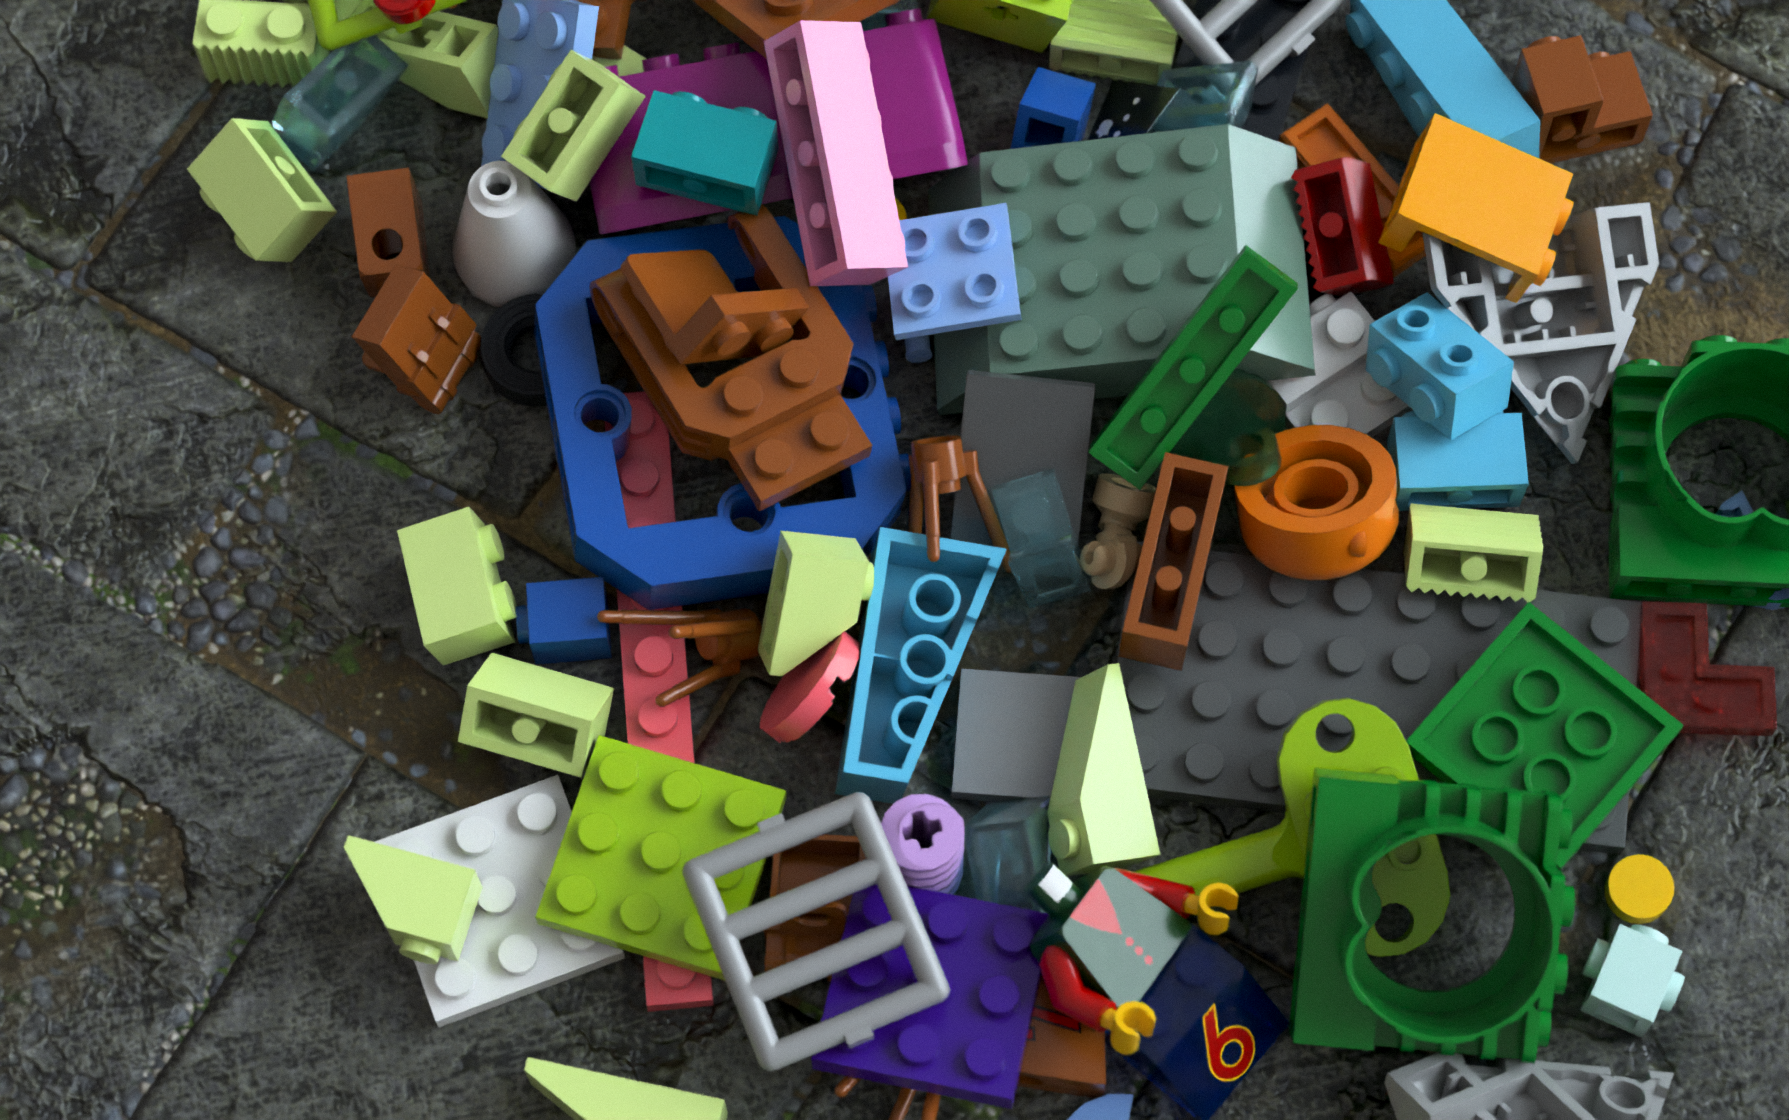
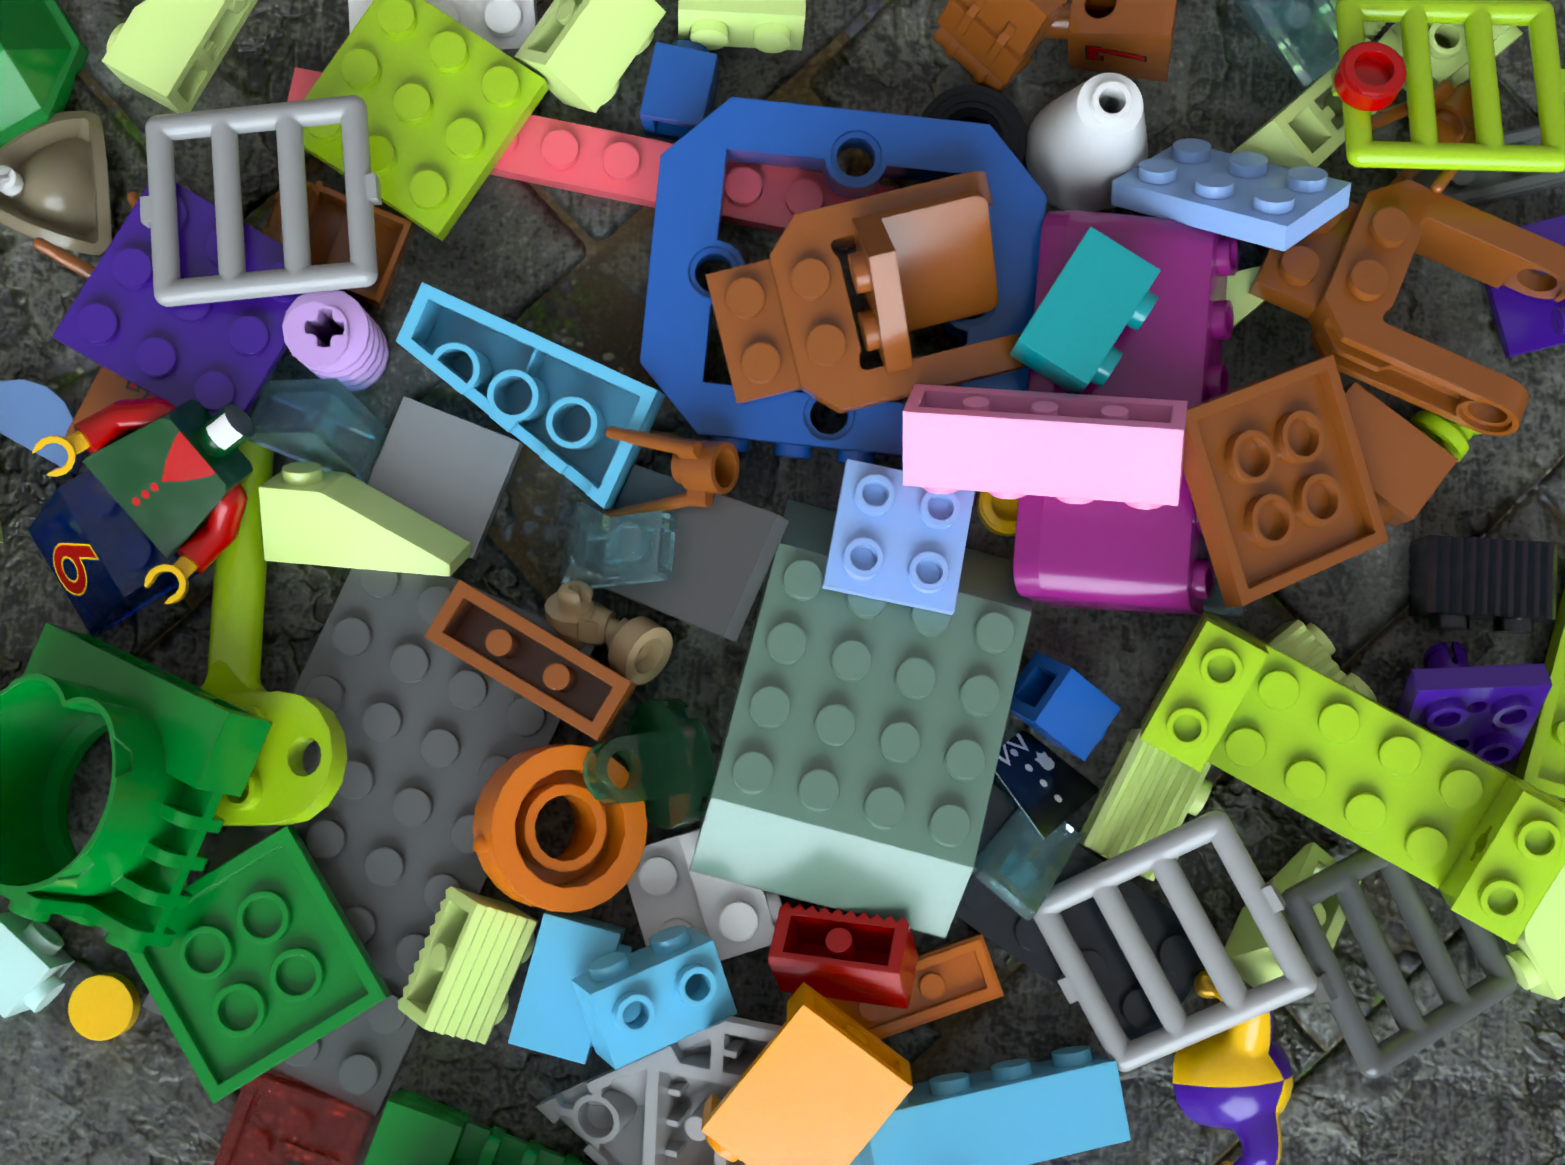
camera: 105 degrees right, 15 degrees up
yellowish green brick [501,50,646,202] -> none
dark orange plant [597,608,762,707] -> none
yellowish green slope [758,530,874,676] -> none
coral tile [760,632,860,744] -> none
green plate [1088,245,1298,490] -> none

